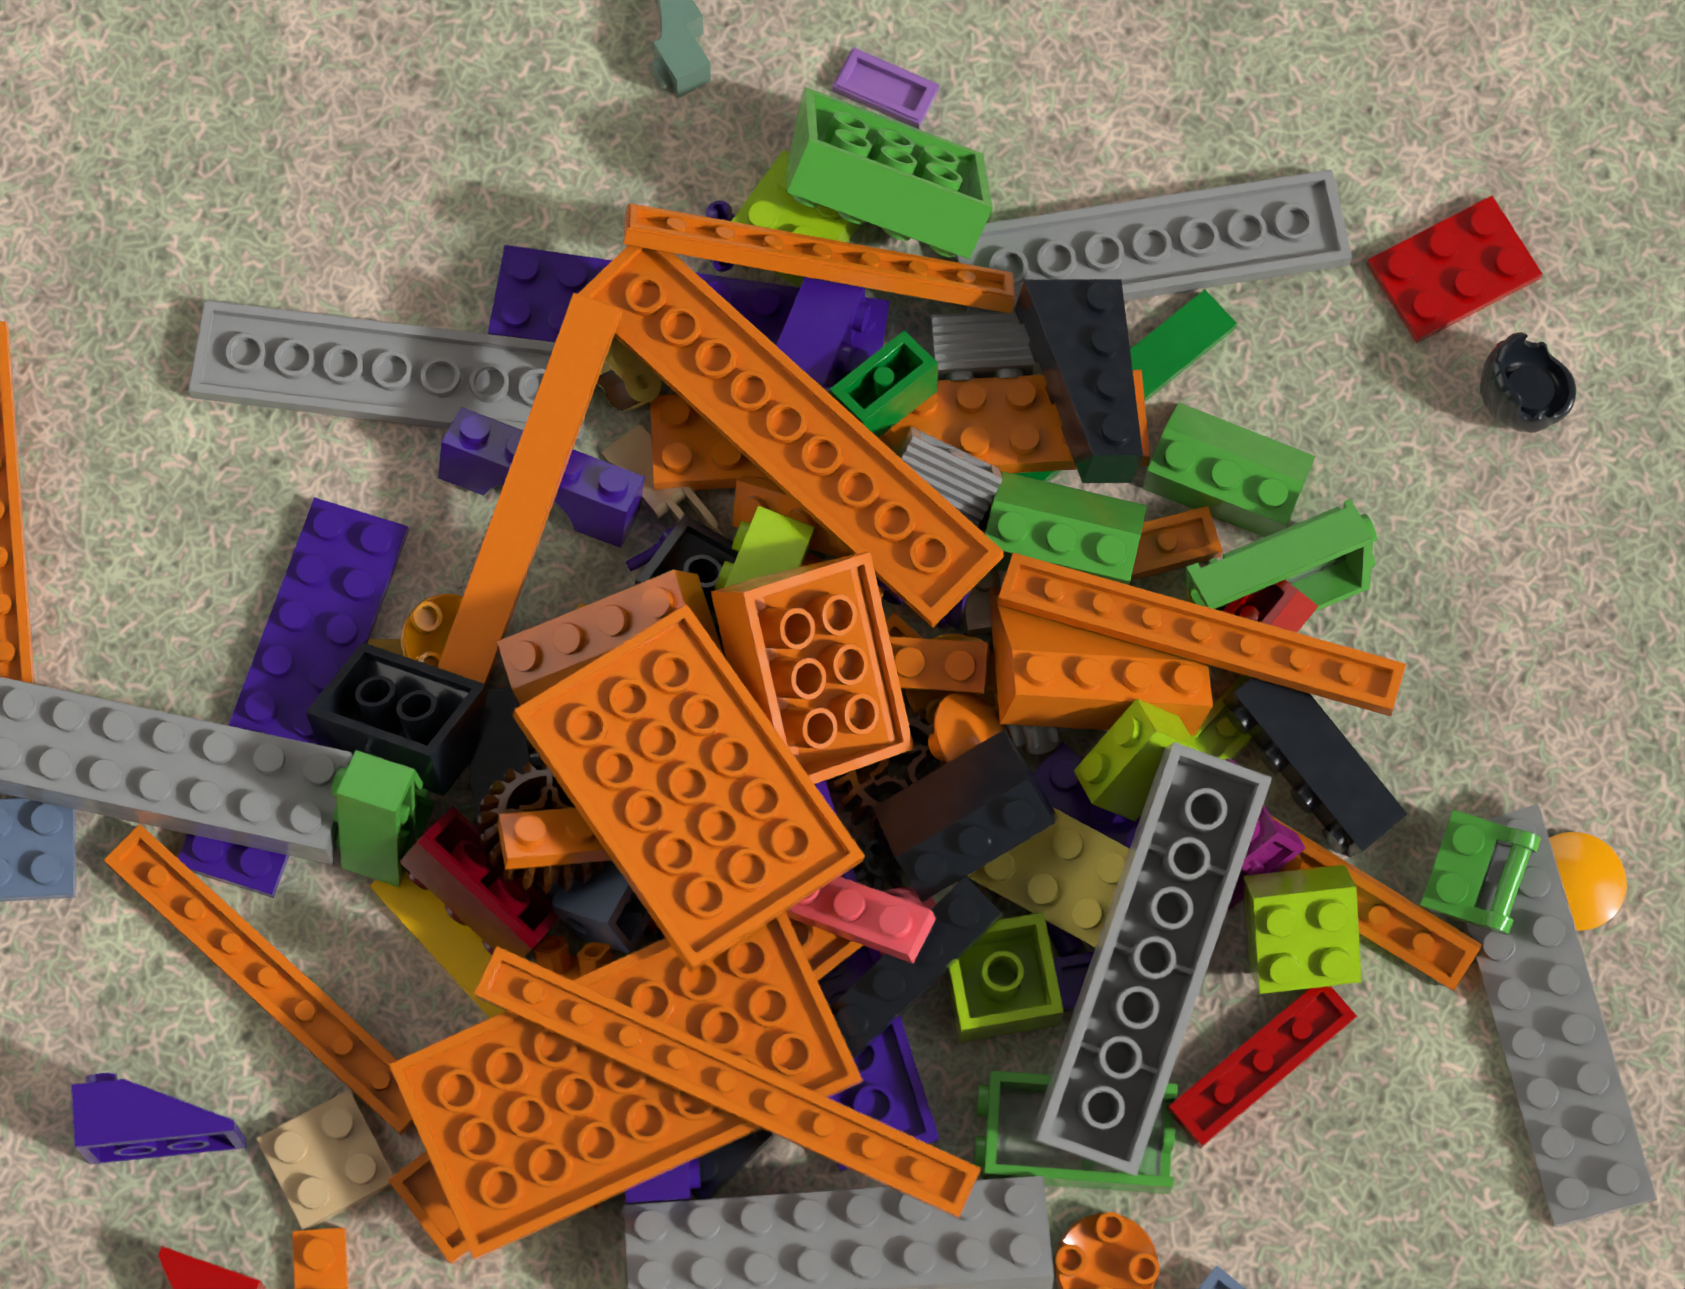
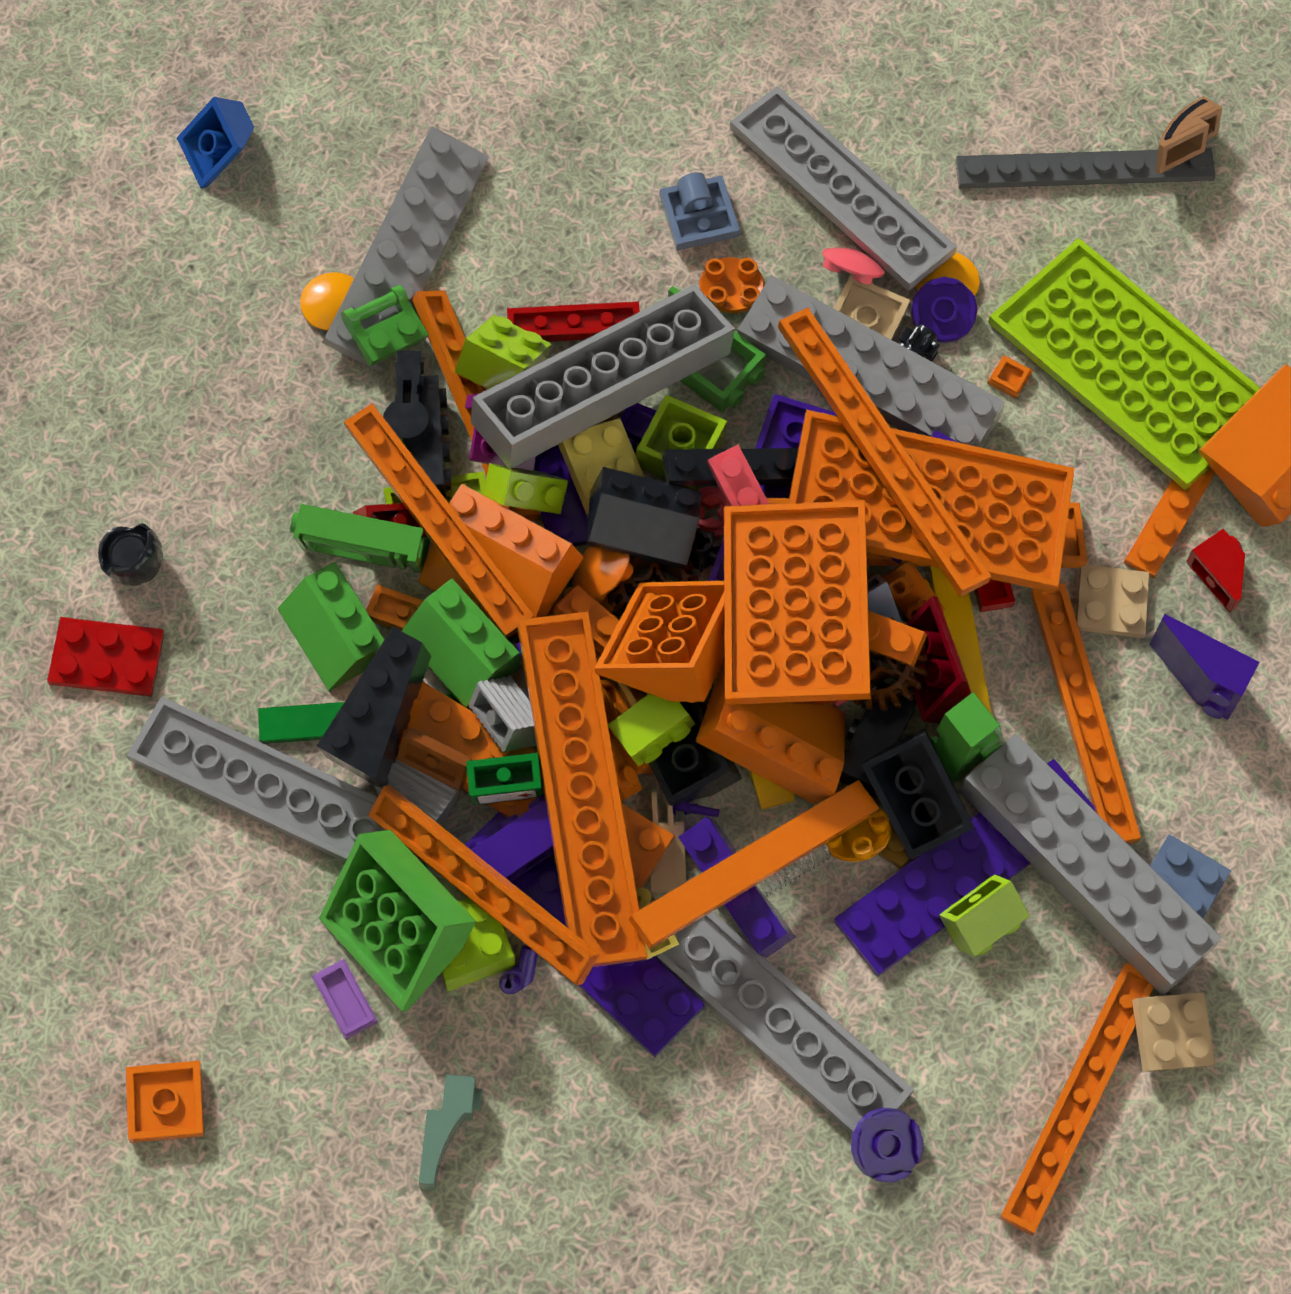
camera: 145 degrees left, 5 degrees down
none -> black piece [383,351,433,447]
none -> dark orange plate [396,727,472,791]
none -> dark purple tile [851,1107,923,1183]
none -> lime brick [939,874,1030,957]

